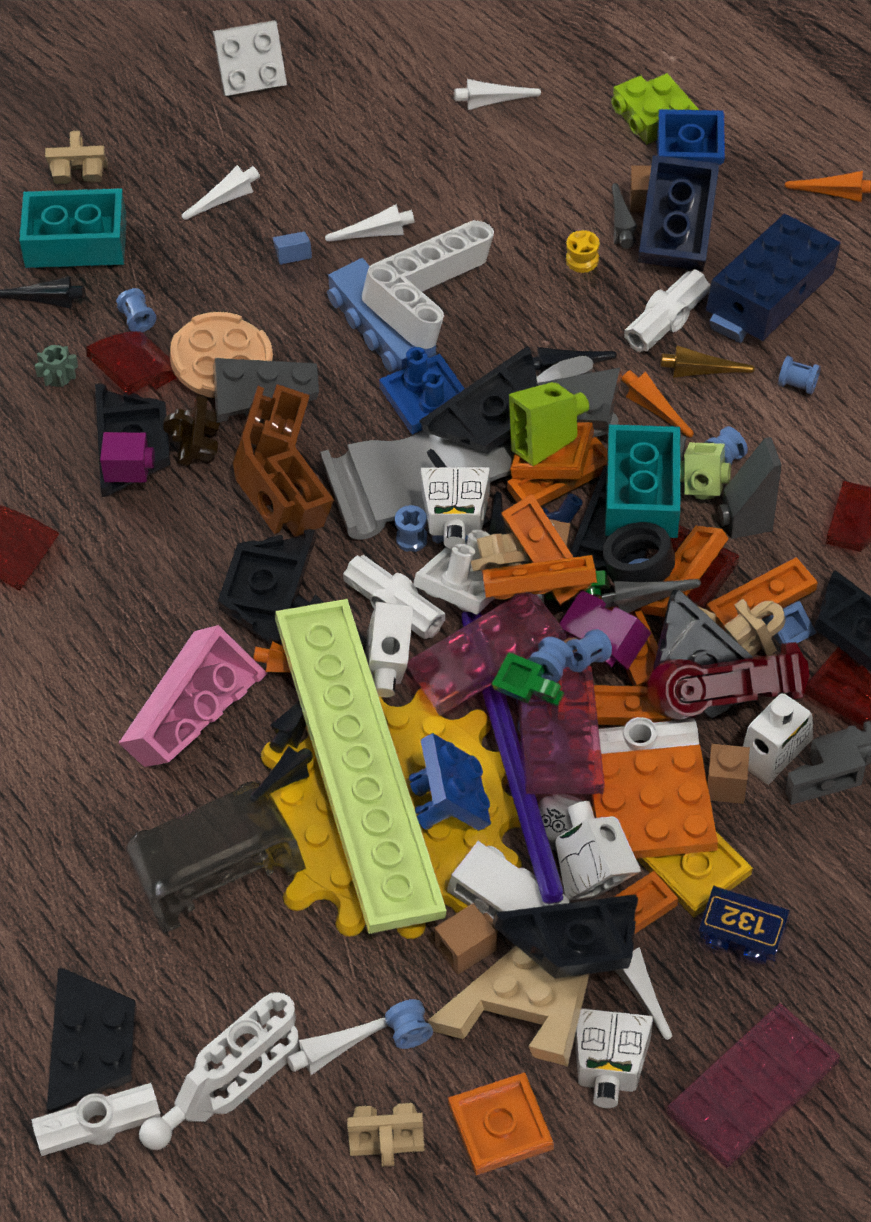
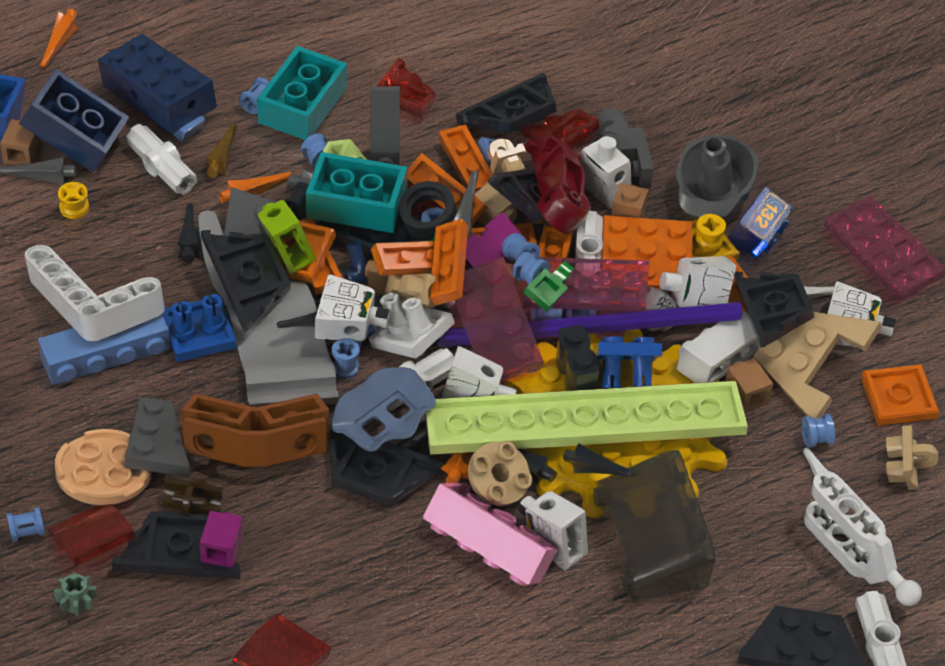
camera: 85 degrees left, 5 degrees down
none -> teal brick [257,46,347,140]
none -> sand blue piece [331,367,436,451]
none -> tan plate [468,441,532,506]
none -> white torso [518,491,588,571]
none -> black brick [556,325,600,391]
none -> dark grey piece [676,135,759,219]
none -> yellow wheel [694,214,726,251]

